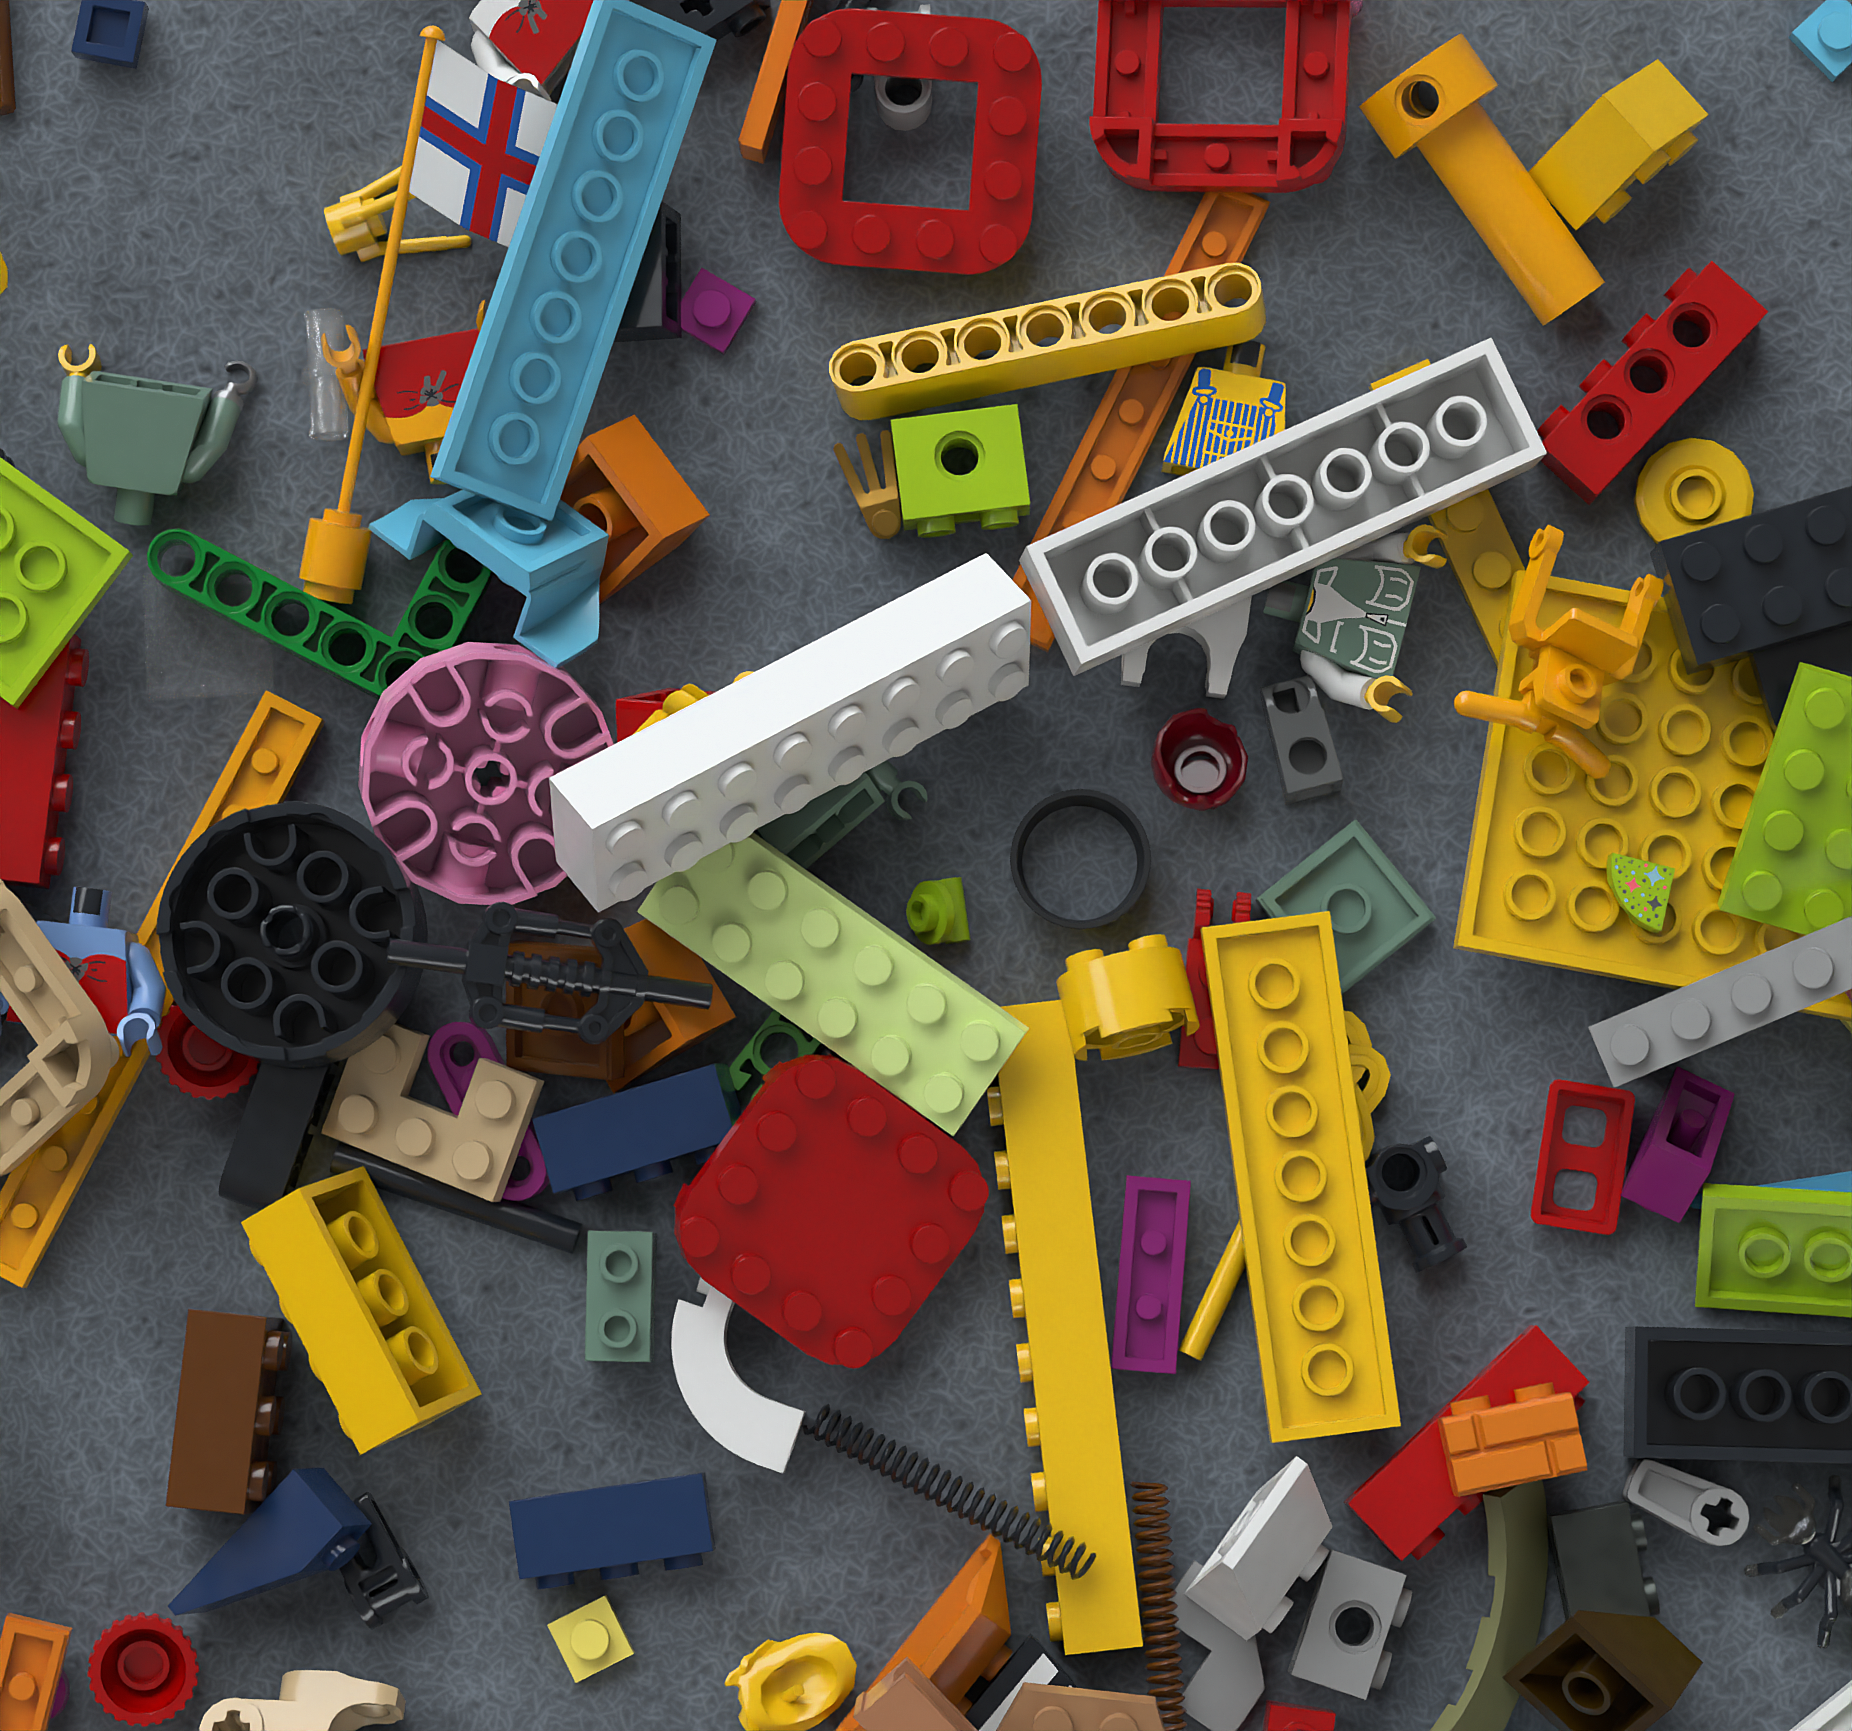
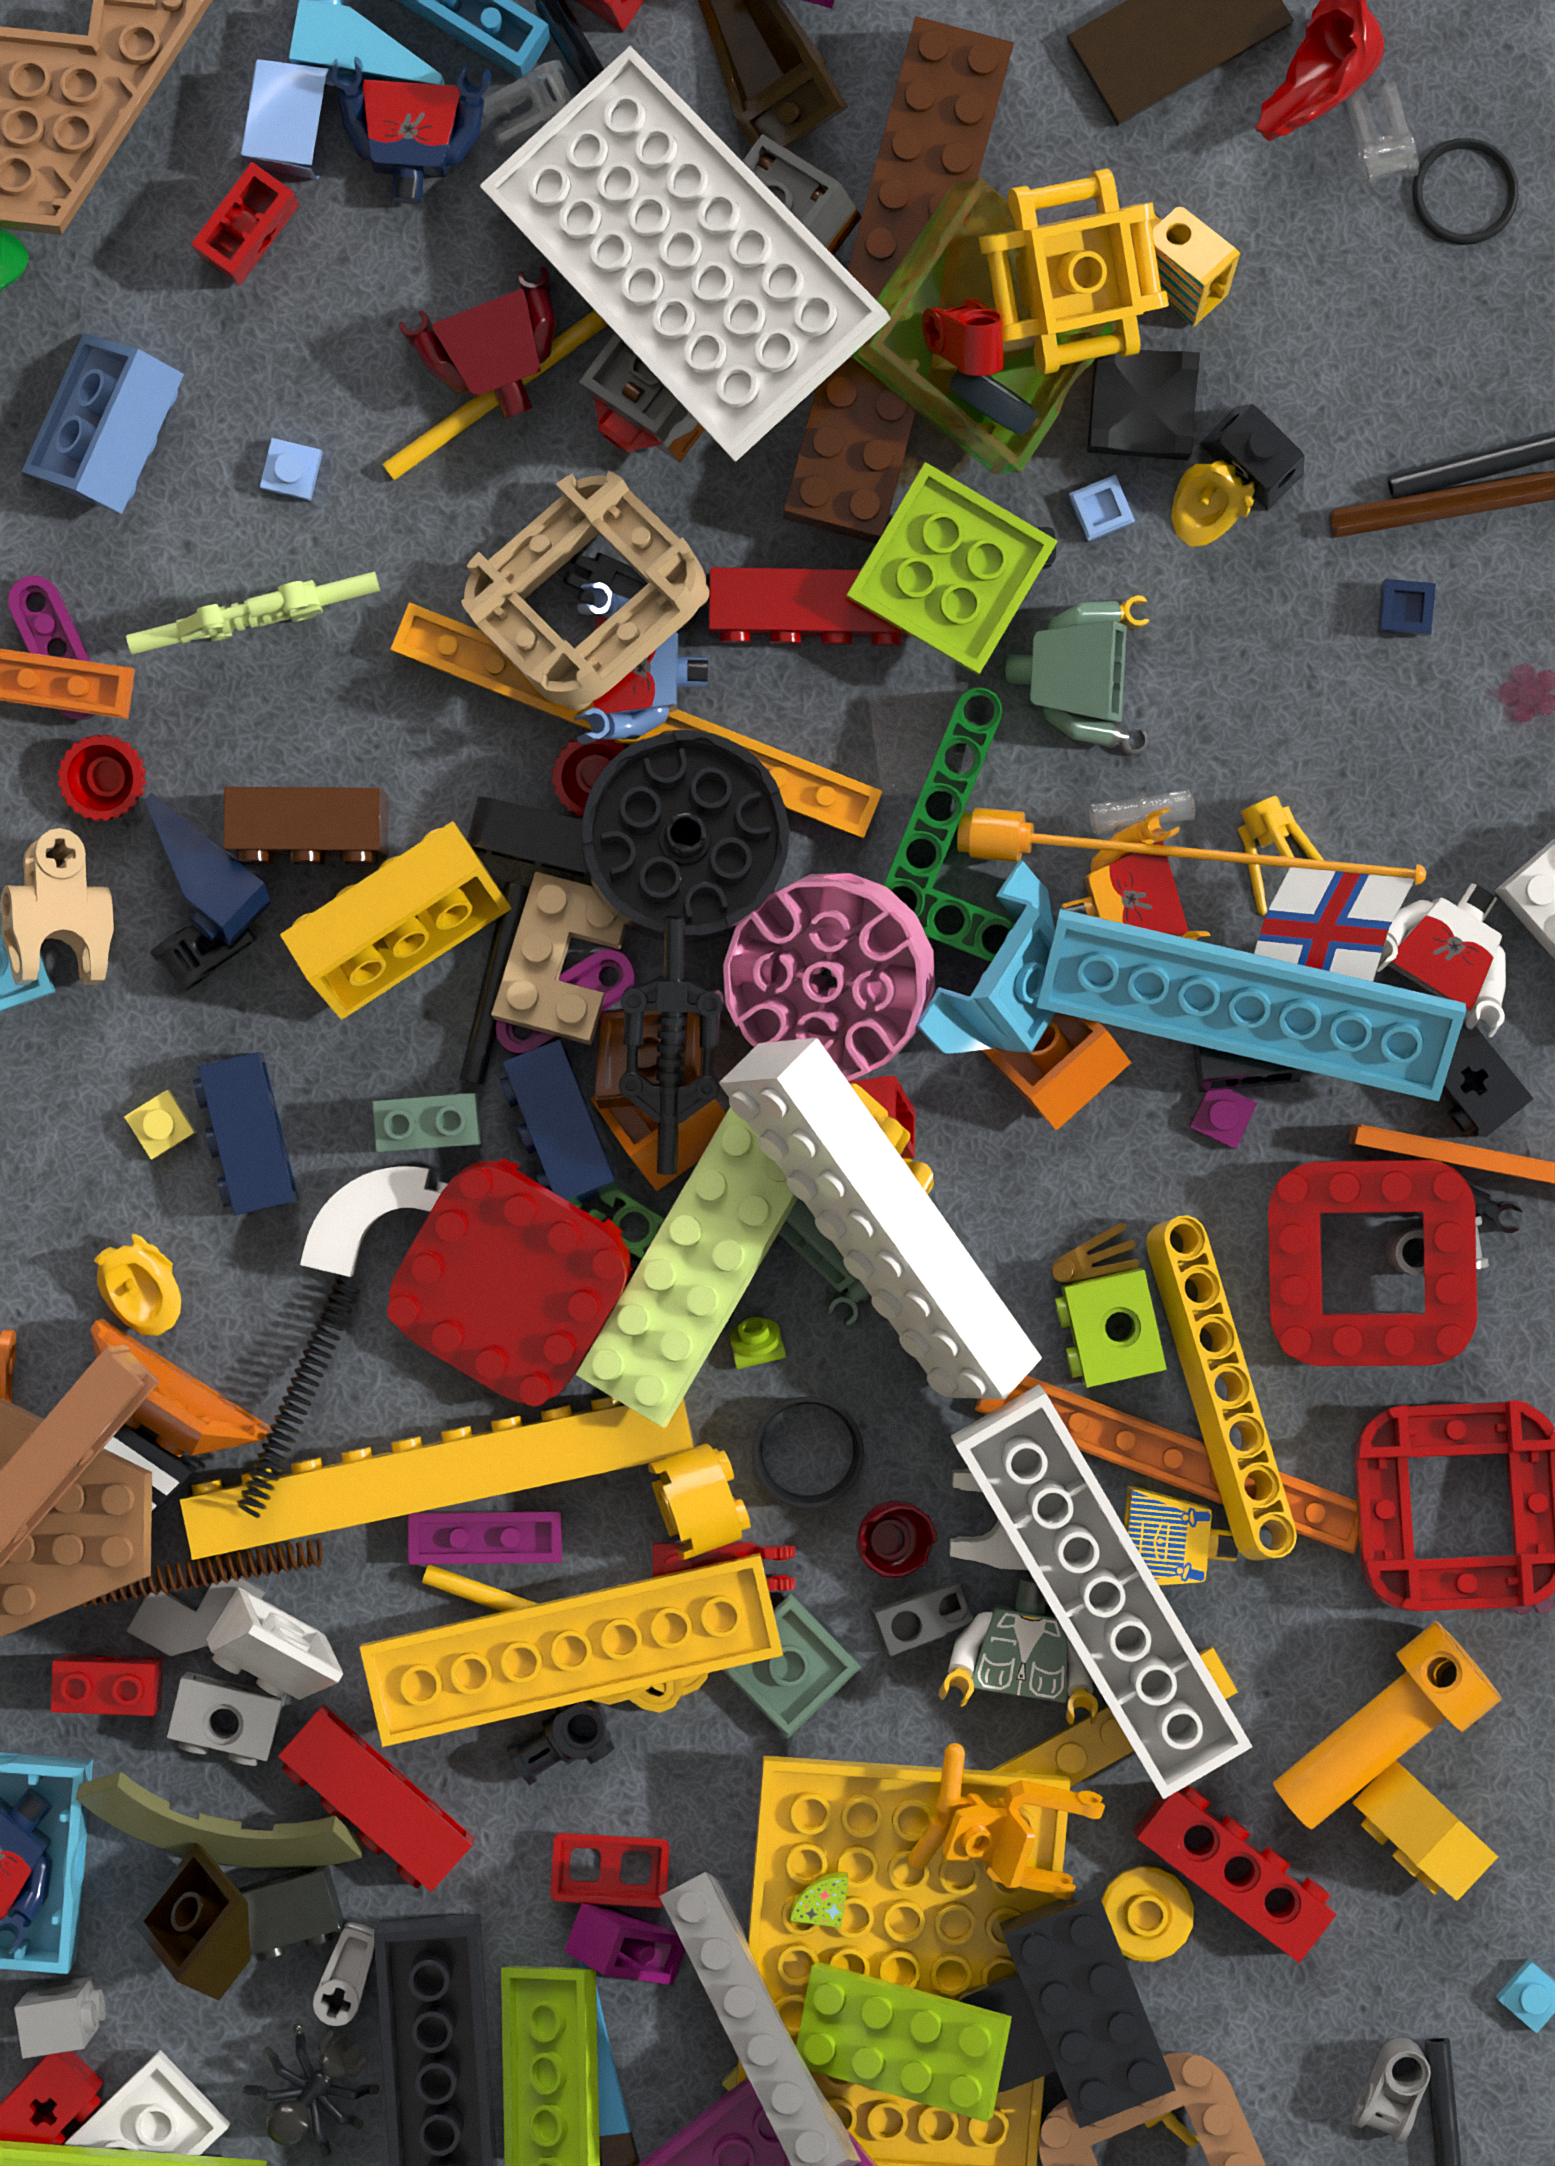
camera: 75 degrees right, 5 degrees up
orange brick [1437,1382,1587,1497] -> none

